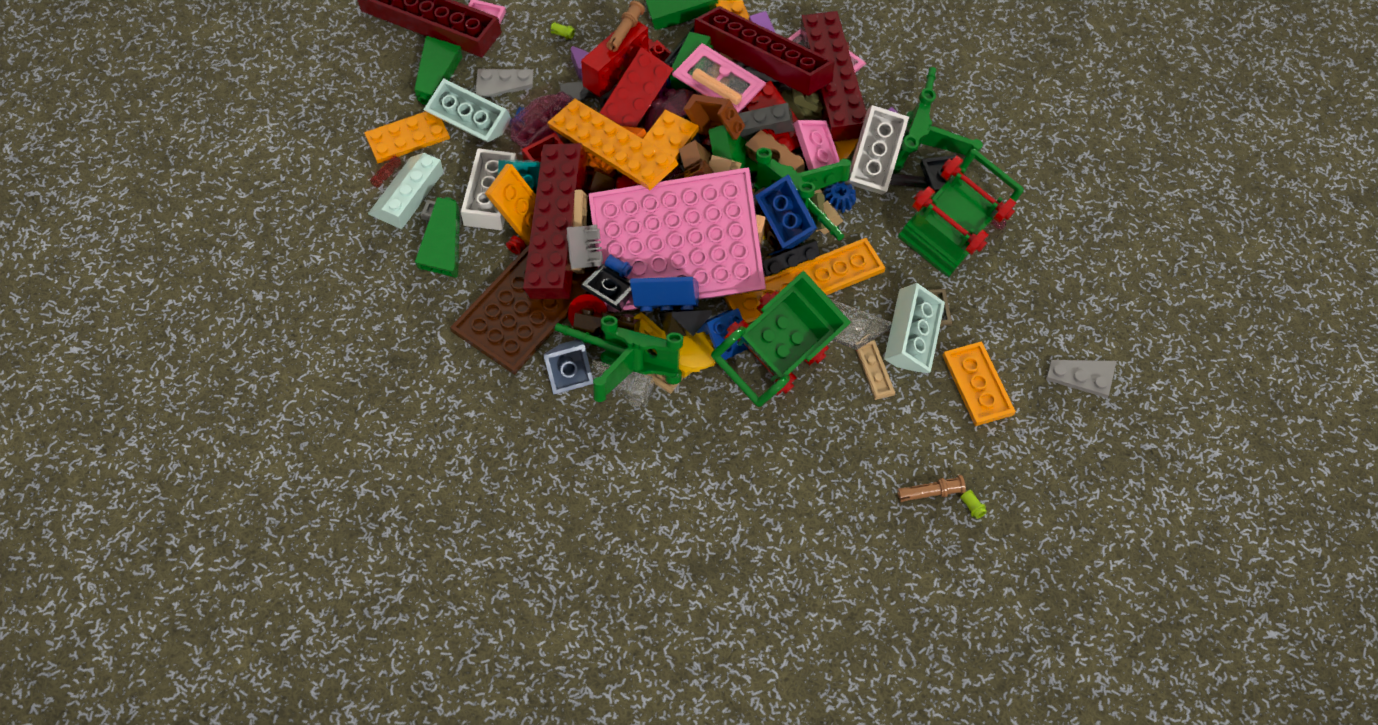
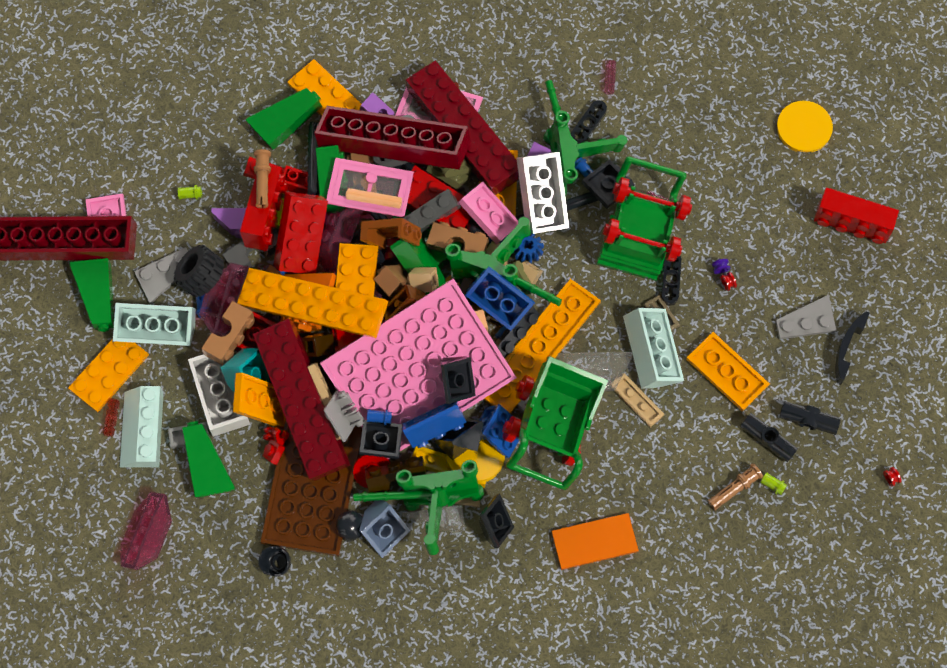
camera: 25 degrees left, 10 degrees up
none -> clear pink wedge [120,492,172,570]
none -> black tyre [174,245,224,297]
none -> medium nougat arch [201,301,255,365]
none -> black hair [258,546,291,577]
none -> red plate [262,427,289,465]
none -> black hair [336,510,363,542]
none -> black slope [440,357,476,404]
none -> black slope [479,493,514,549]
none -> orange tile [552,513,639,570]
none -> black beam [571,100,607,144]
none -> blue pin [575,157,594,177]
none -> clear pink axle [604,60,616,95]
none -> black beam [661,256,682,306]
none -> dark purple bush [712,259,731,274]
none -> red bush [720,272,737,291]
none -> black piece [740,413,798,463]
none -> yellow tile [777,101,833,153]
none -> black piece [779,401,841,435]
none -> red brick [814,187,899,244]
none -> black slope [835,311,870,385]
none -> red bush [883,467,902,487]

